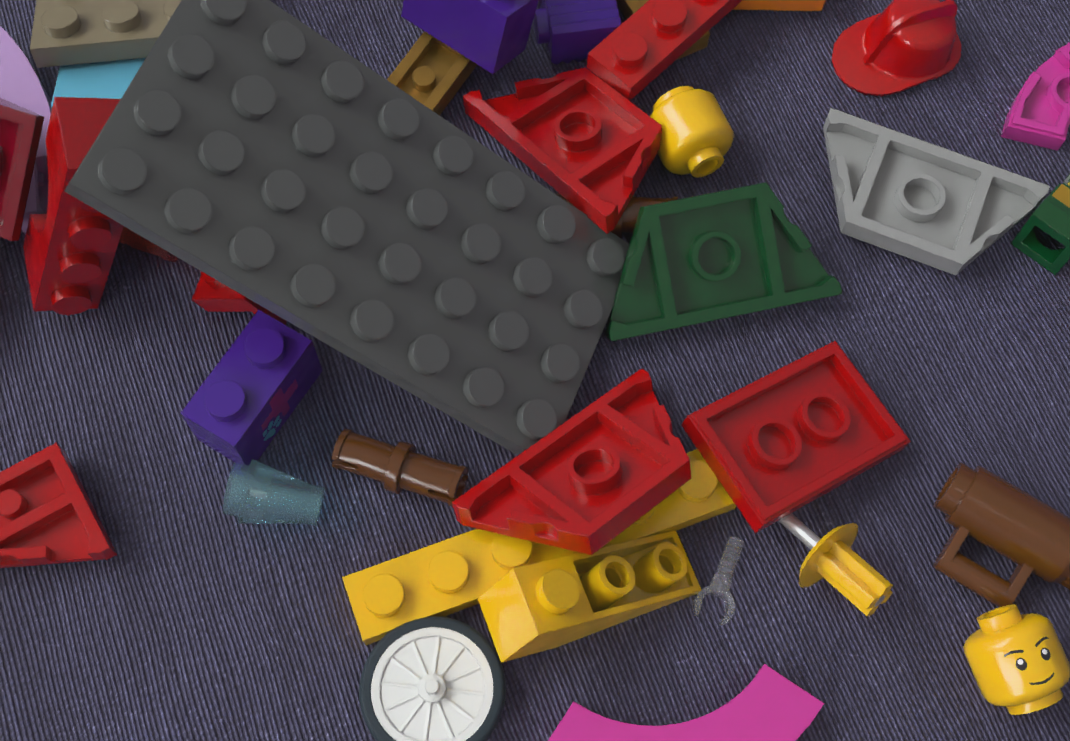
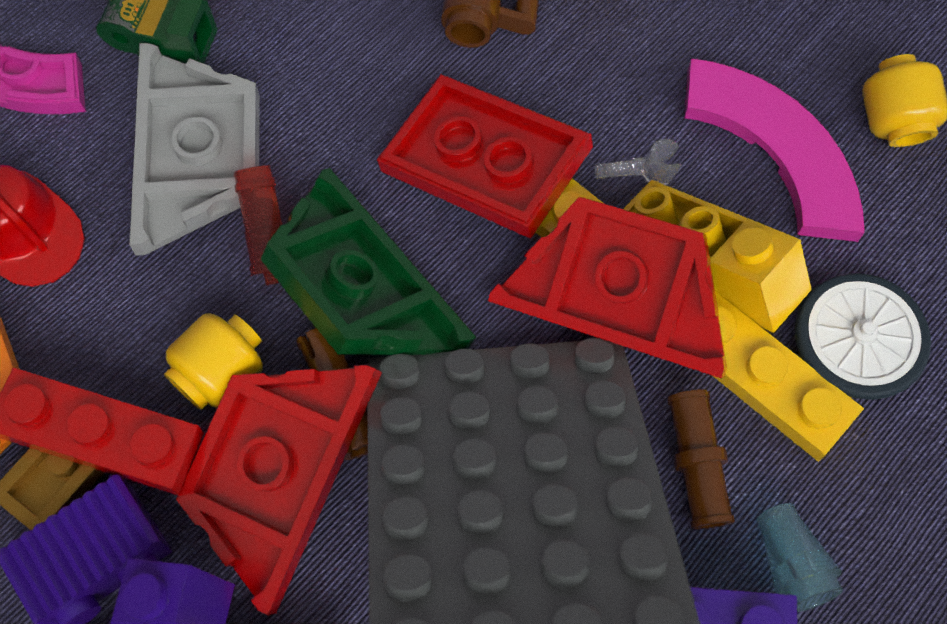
camera: 115 degrees left, 0 degrees up
yellow piece [778,513,893,616] -> none
none -> clear red piece [233,165,283,286]

